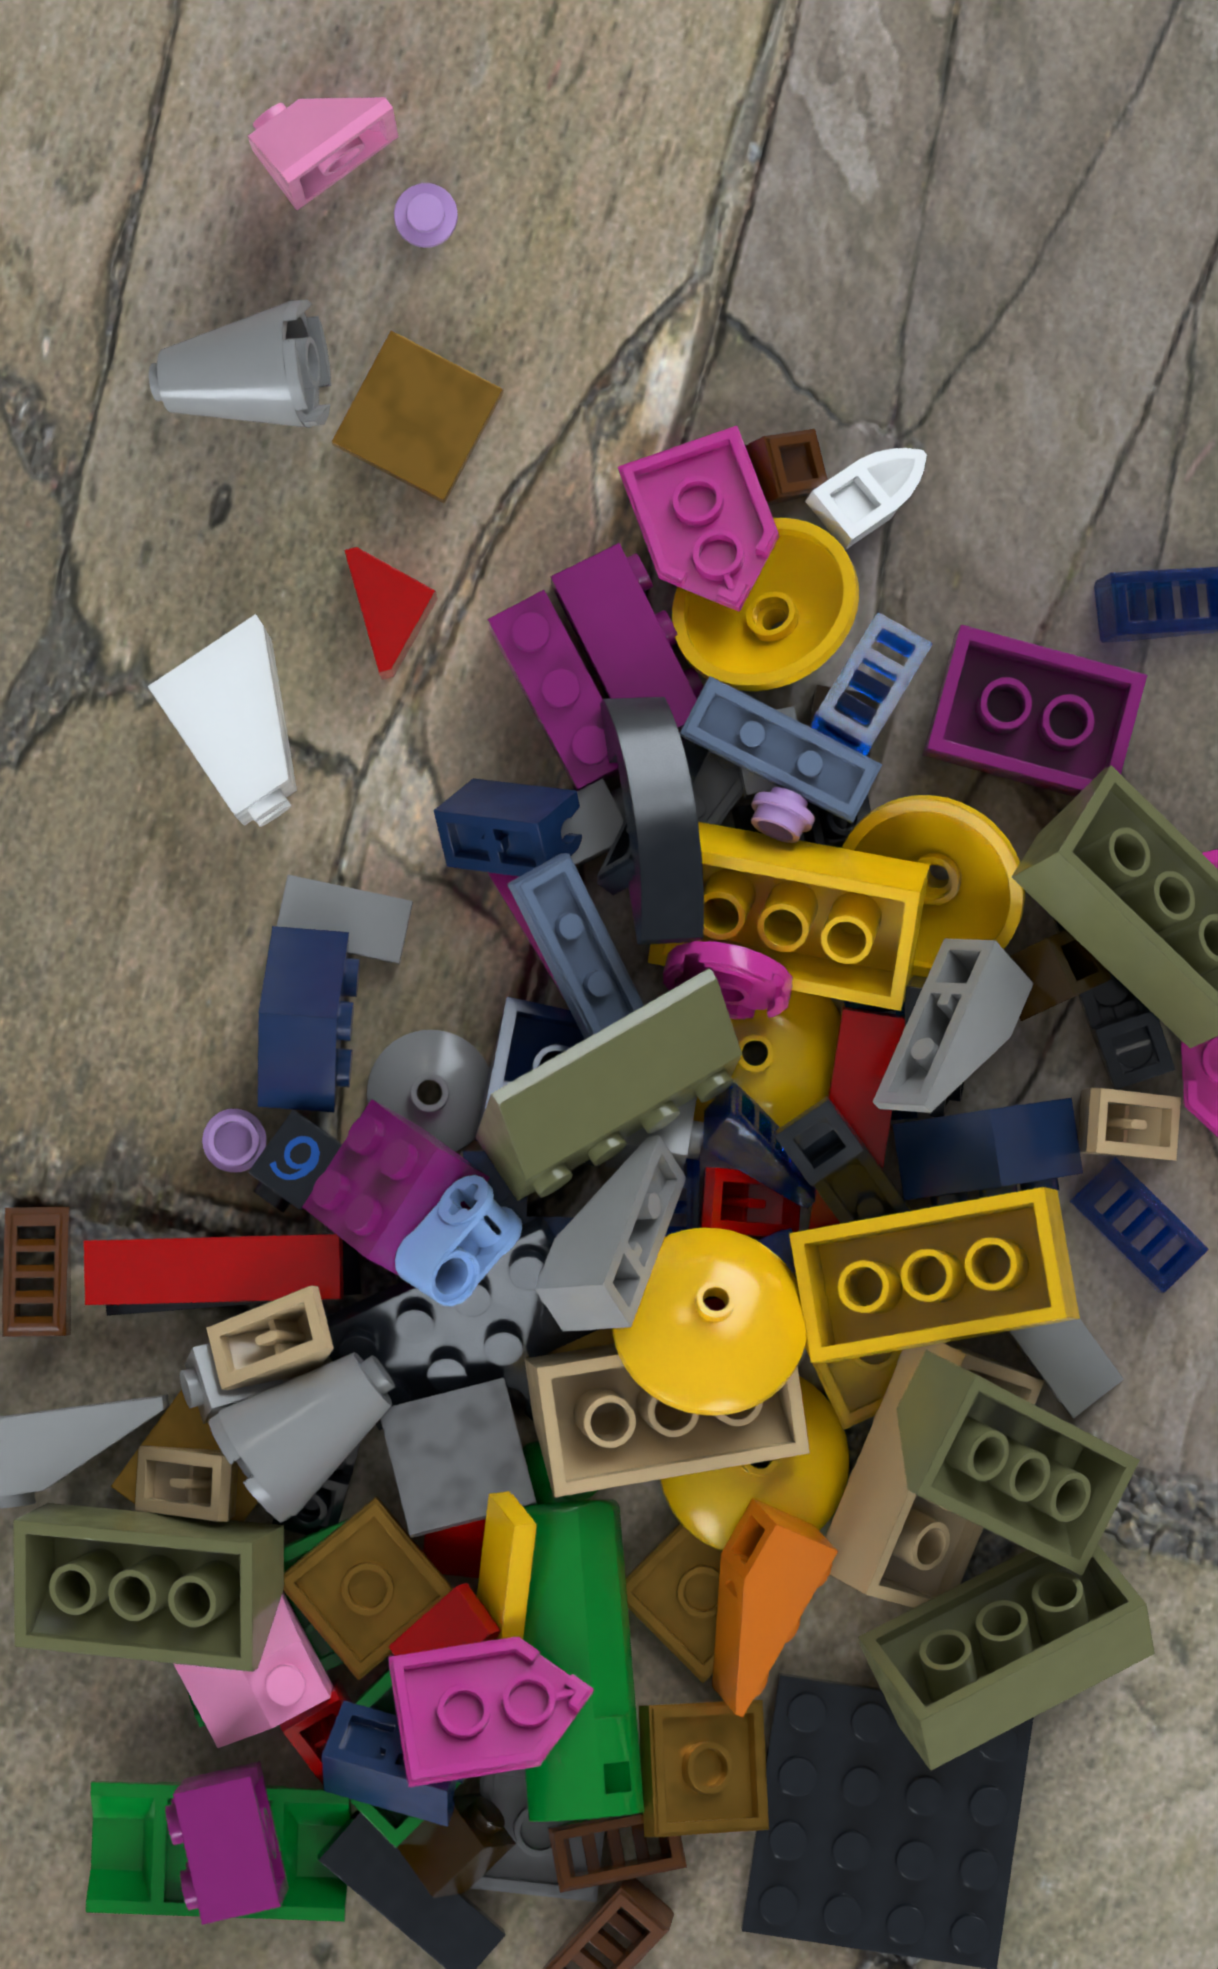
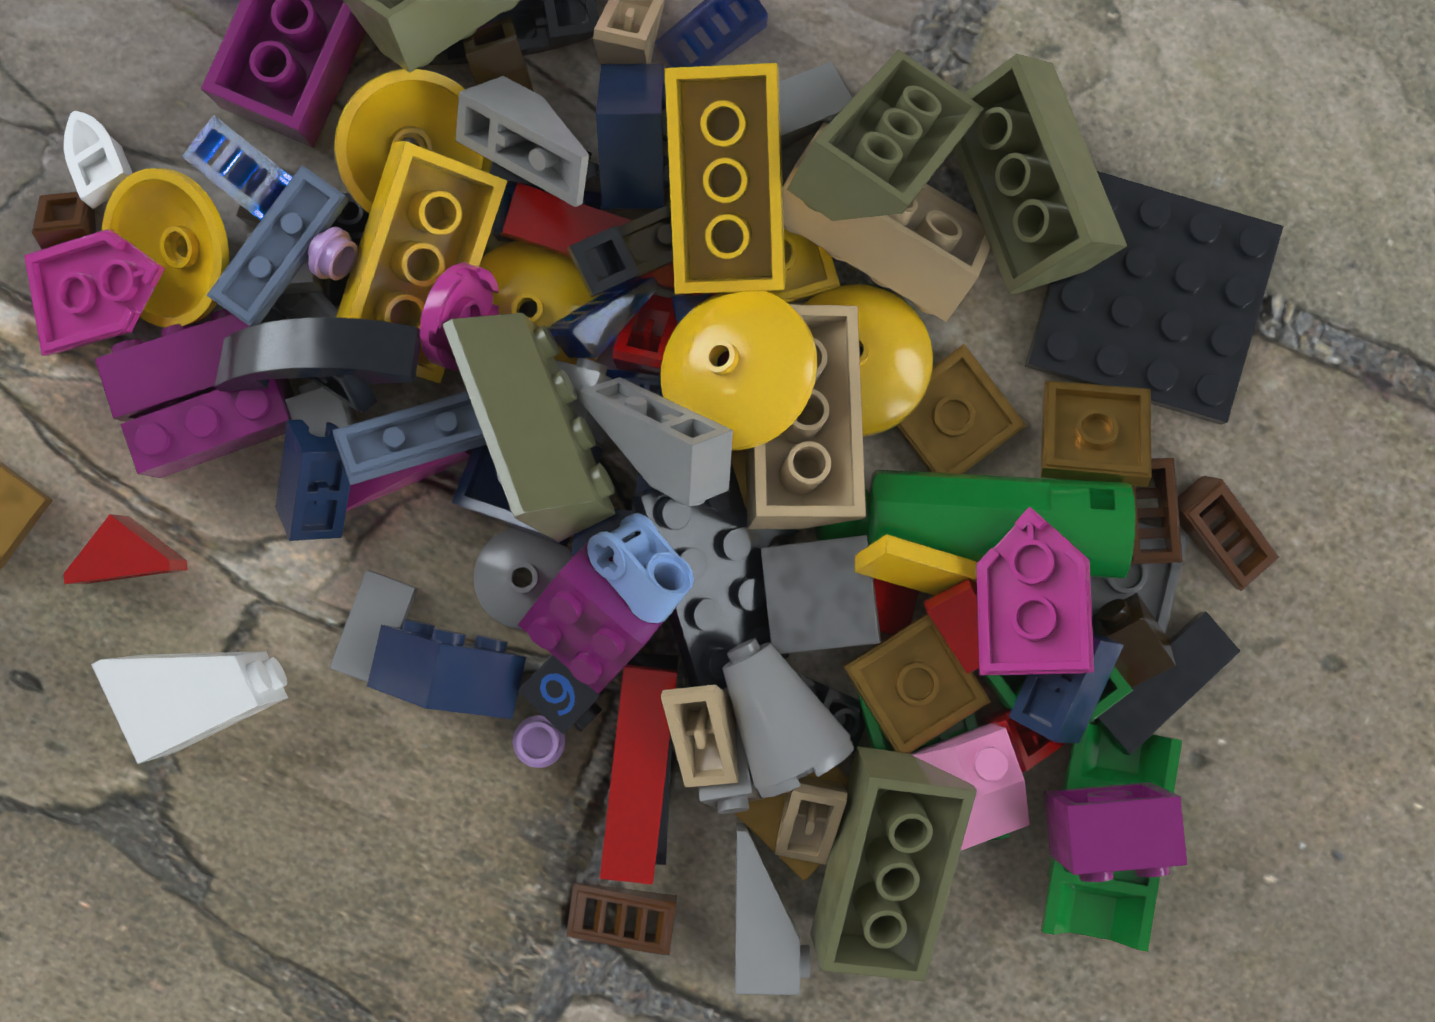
camera: 80 degrees left, 0 degrees up
orange slope [712,1498,838,1718] -> none

